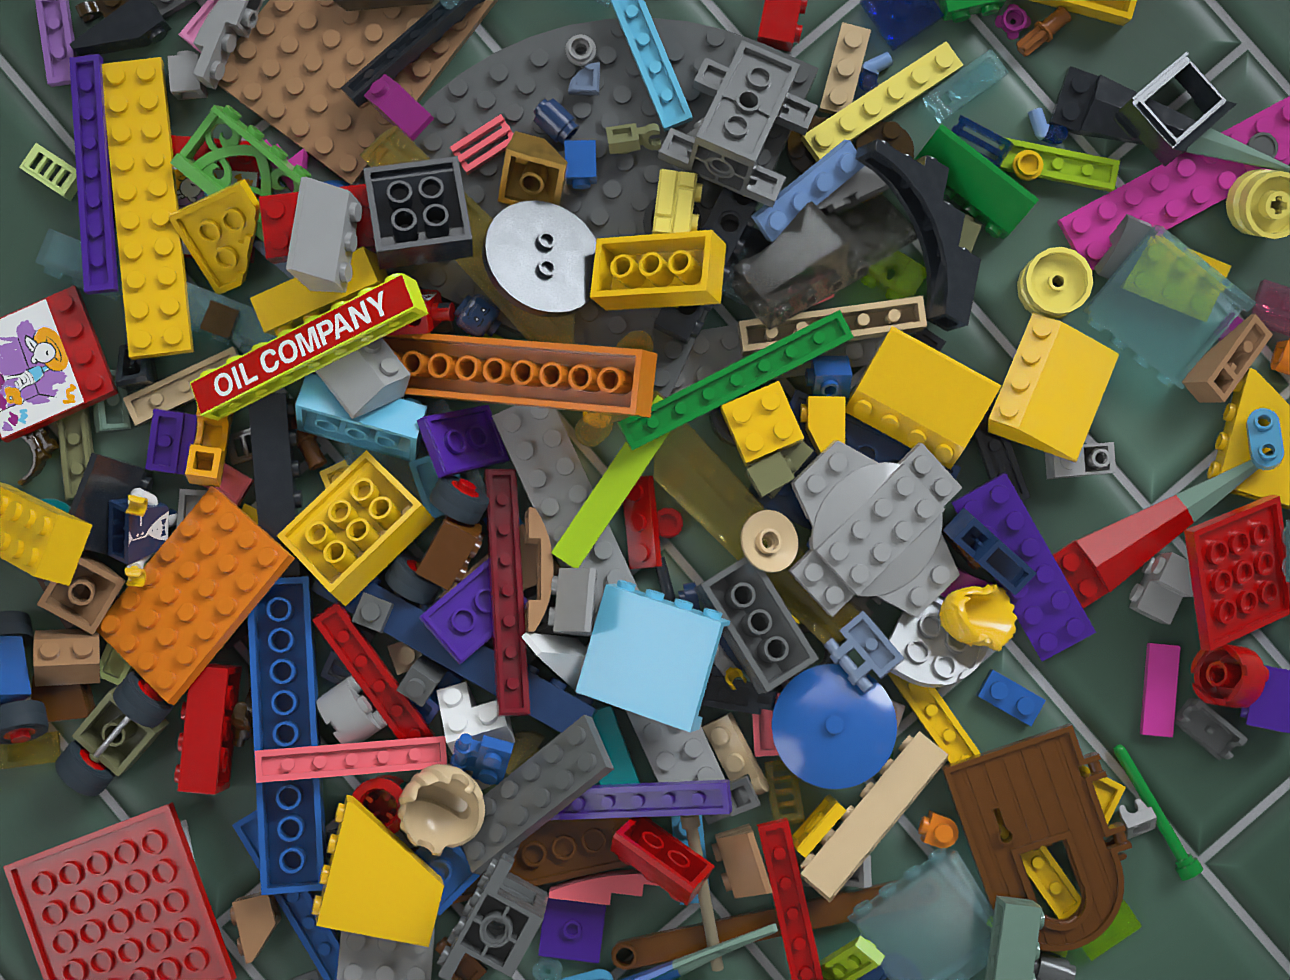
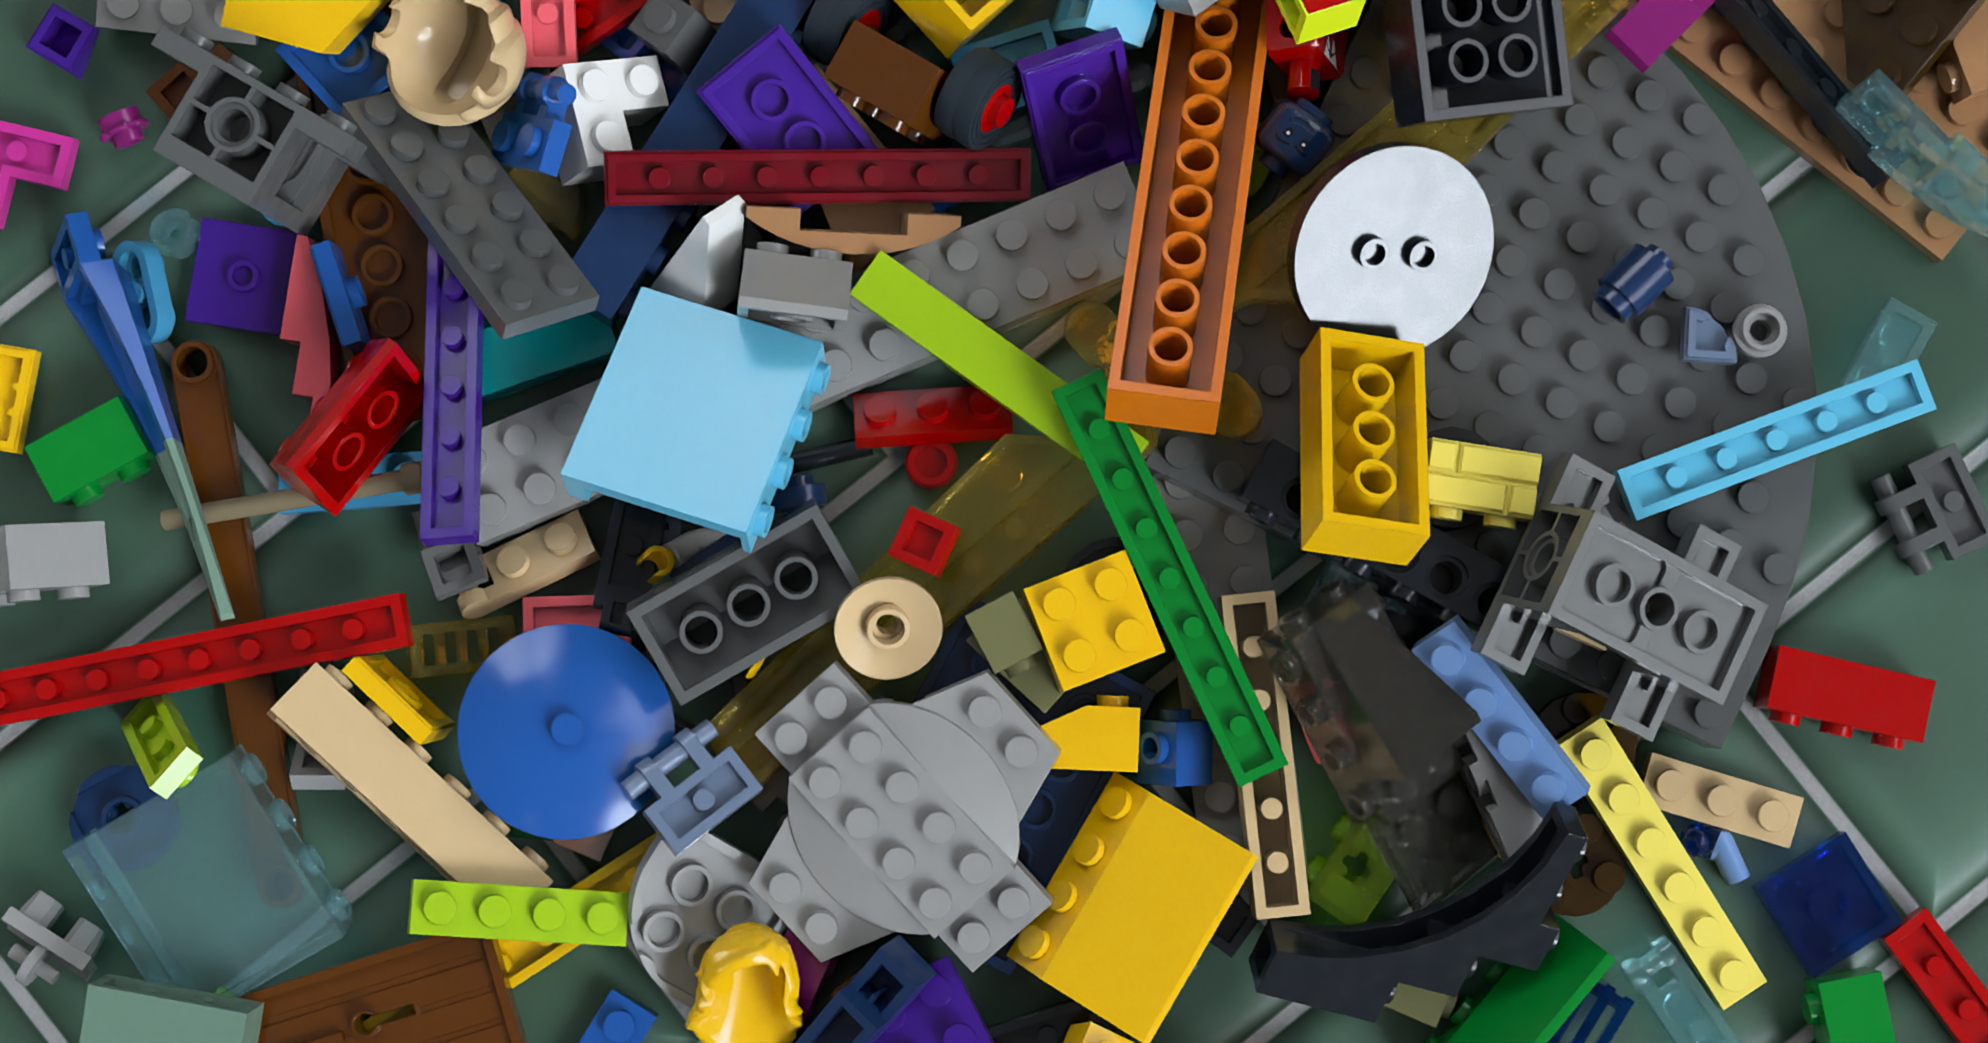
camera: 90 degrees right, 0 degrees up
coral tile [450,114,514,175] -> none
pearl gold slope [498,131,568,206] -> none
blue brick [564,140,597,189] -> none
olive plate [605,123,661,154] -> none
medium nougat slope [711,823,772,898] -> none
orange plate [918,810,959,848] -> none
none -> blue plate [310,240,371,352]
none -> lime plate [407,879,629,947]
none -> red plate [887,506,962,579]

